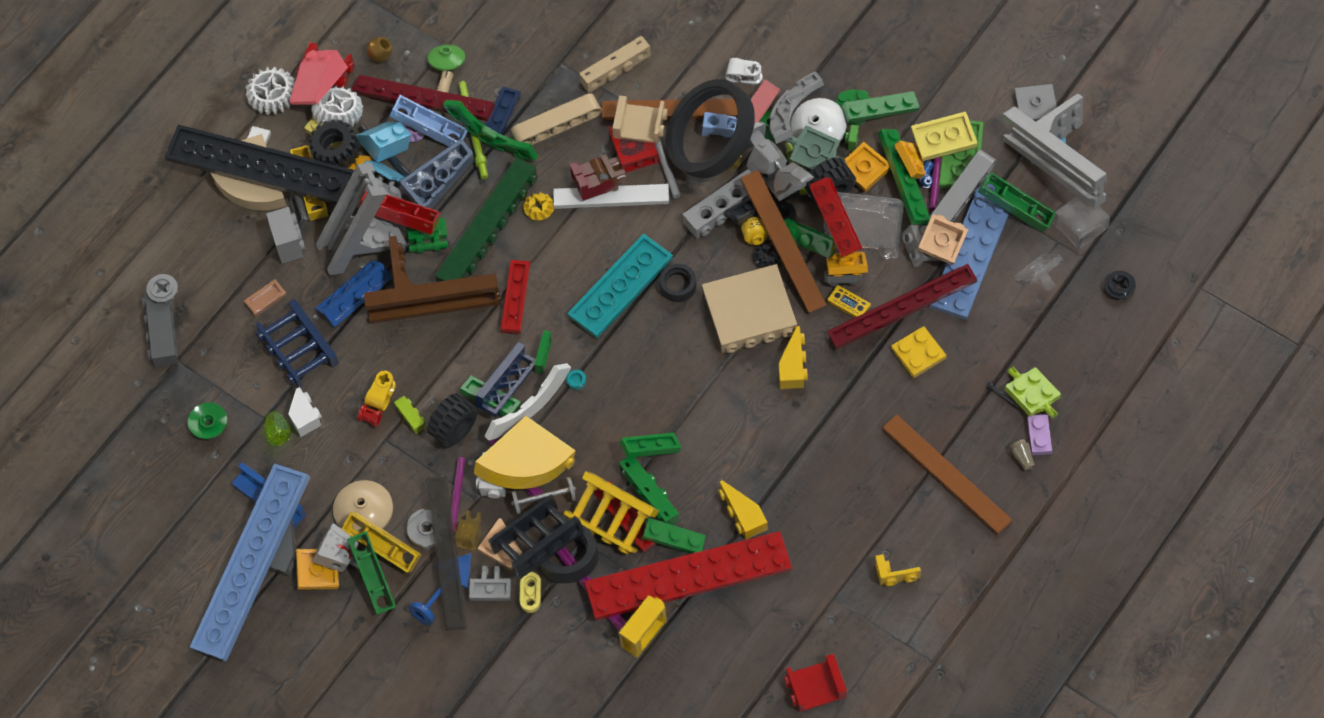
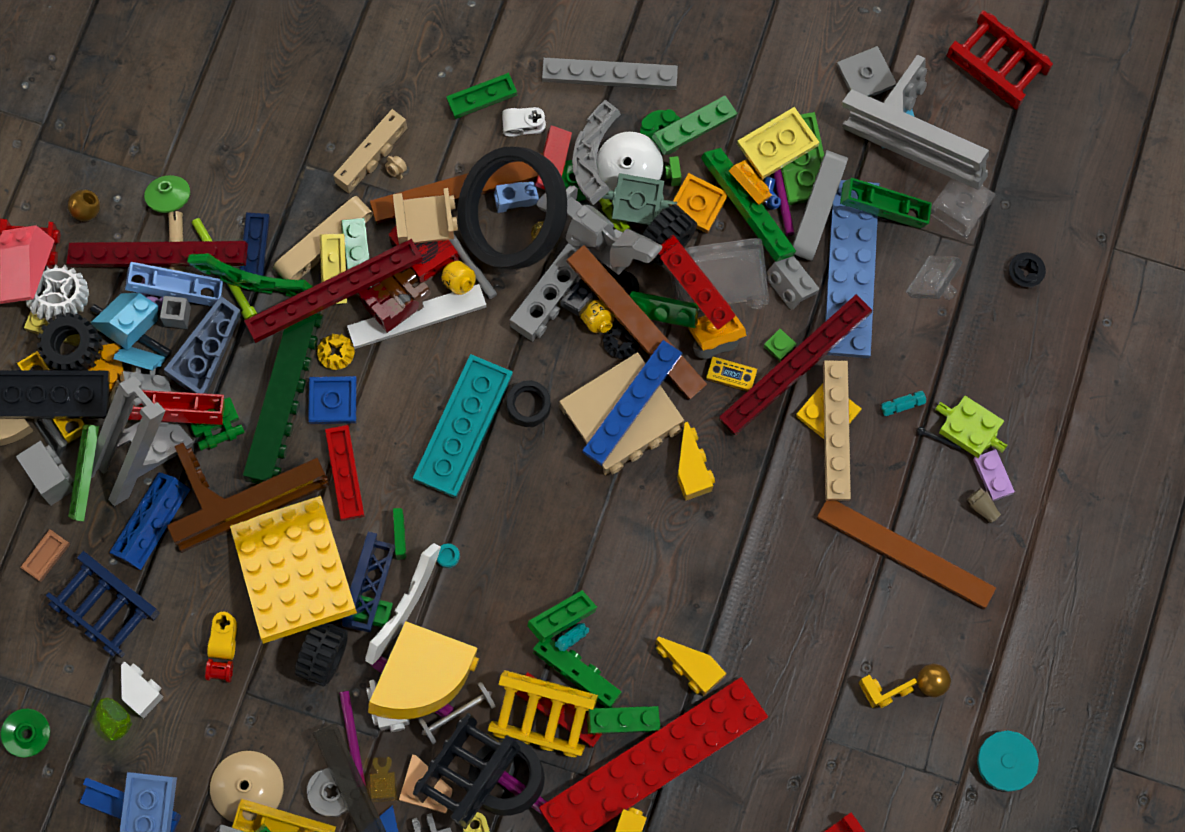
camera: 25 degrees left, 10 degrees up
lime piece [394,396,426,434] -> none
light nougat plate [917,214,969,265] -> none
none -> bright green tile [68,424,99,521]
none -> light grey brick [160,296,191,329]
none -> yellow plate [230,496,357,644]
none -> dark red plate [244,239,423,343]
none -> blue tile [309,376,357,424]
none -> light yellow plate [320,234,347,304]
none -> plate [340,218,373,287]
none -> tan plate [385,156,407,180]
none -> yellow head [442,261,476,295]
none -> green plate [446,73,517,119]
none -> light grey plate [542,58,678,90]
none -> teal axle [555,623,589,651]
none -> blue plate [582,340,682,466]
none -> bright green plate [763,329,797,362]
none -> tan plate [823,360,851,501]
none -> teal axle [881,391,926,416]
none -> pearl gold piece [917,663,951,698]
none -> red fence [946,10,1053,110]
none -> teal wheel [977,730,1039,792]

